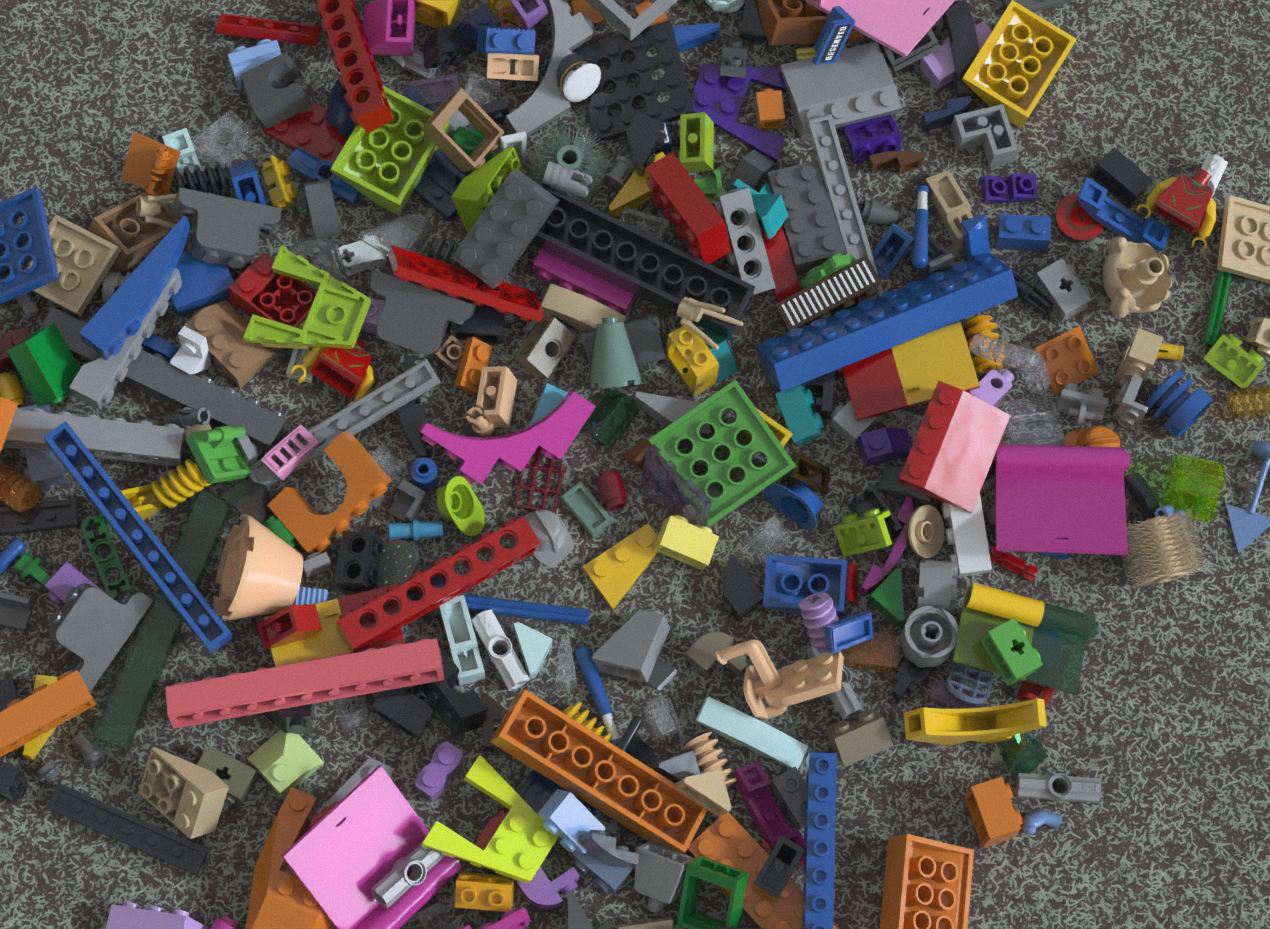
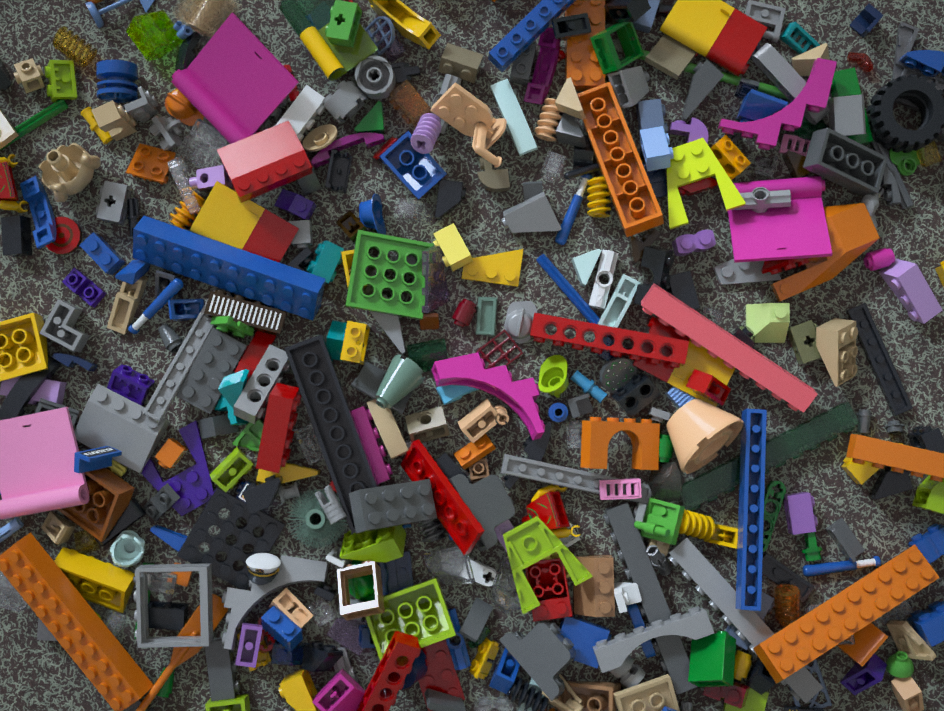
camera: 130 degrees left, 15 degrees up
dark grey brick [49,583,154,691] -> none
blue slope [79,216,191,360] -> none
clear slope [555,633,577,694] -> none
dark grey slope [578,830,639,868] -> none
tan plant [677,297,743,350] -> none
blue tile [824,611,873,654] -> none
lime bracket [834,508,892,557] -> none
reddish brown slope [867,151,924,175] -> none

